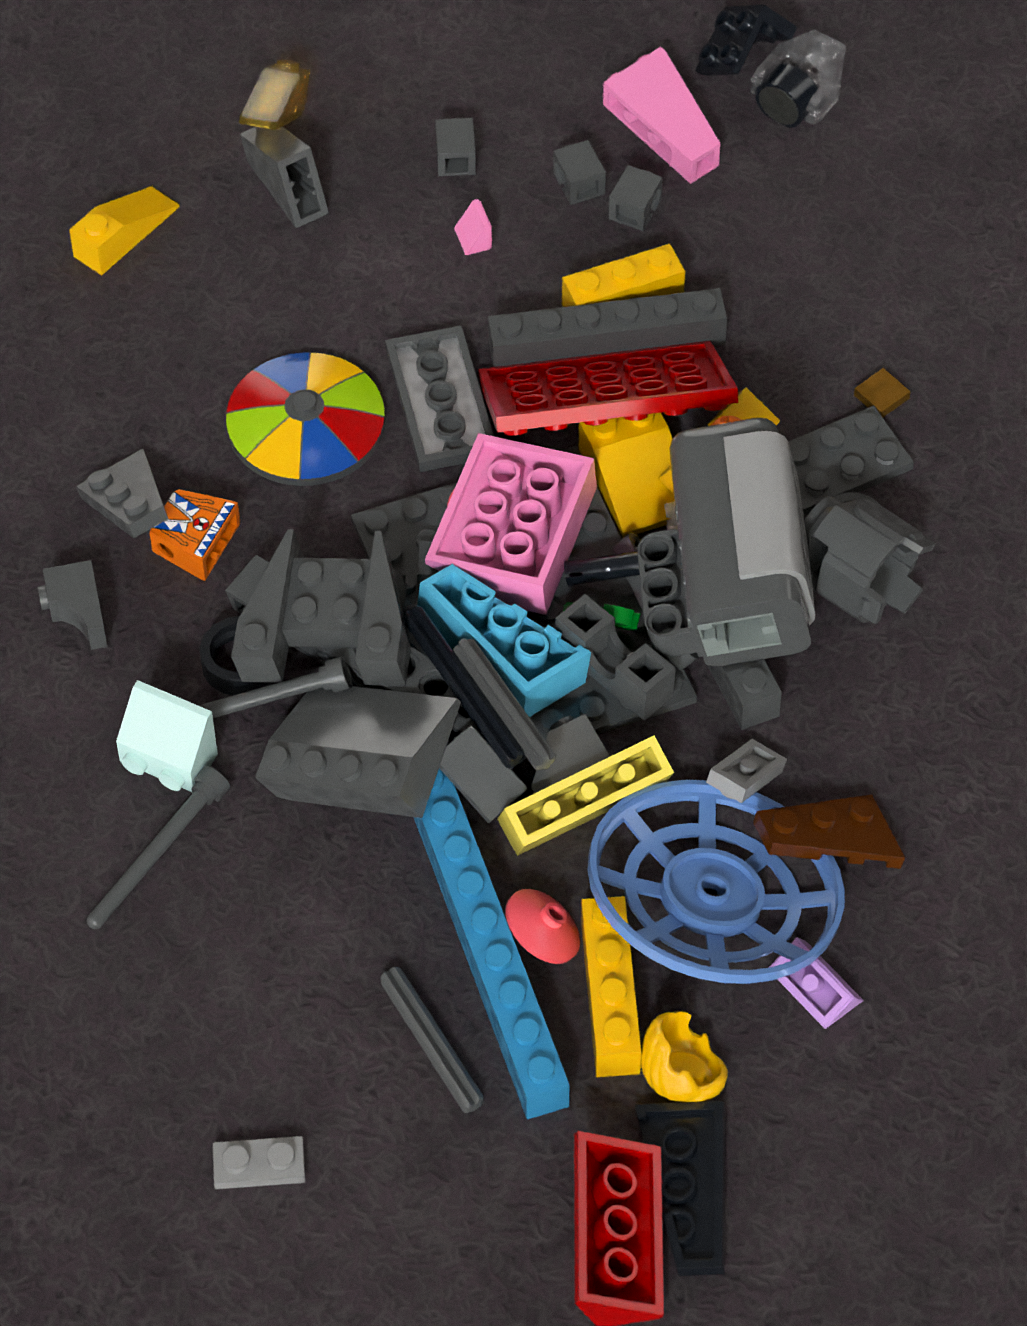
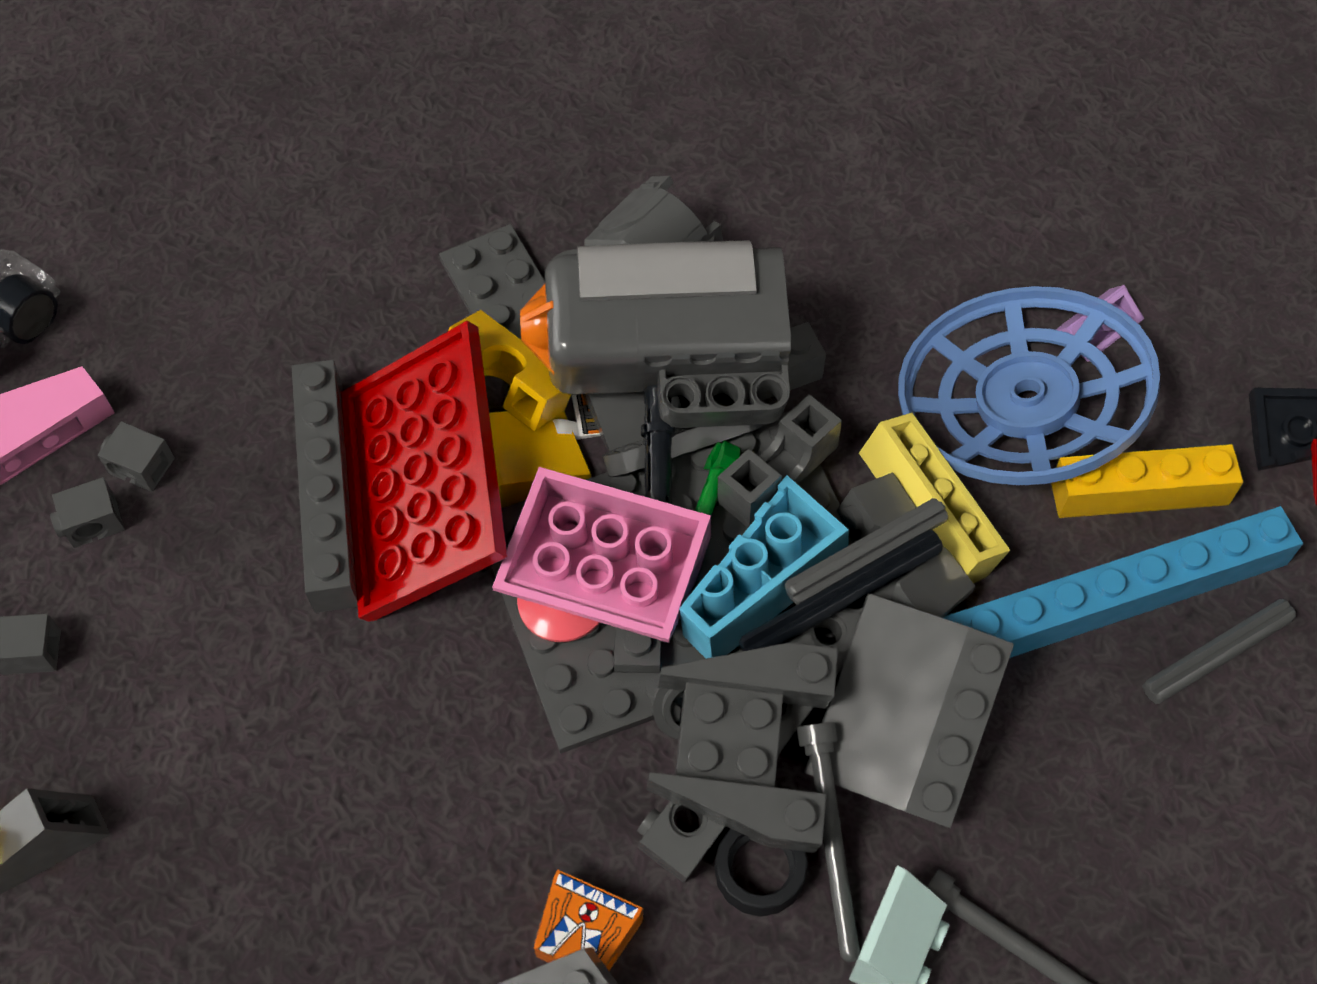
camera: 90 degrees left, 5 degrees up
dish [226,352,385,486] -> none
dark grey piece [385,325,494,472] -> none
bright pink slope [454,199,492,255] -> none
coral dish [505,889,580,964] -> none
yellow arch [562,243,685,307] -> none
yellow piece [641,1011,728,1102] -> none
light grey plate [706,739,787,803] -> none
reddish brown wing [753,794,905,869] -> none
pearl gold tile [854,368,910,418] -> none

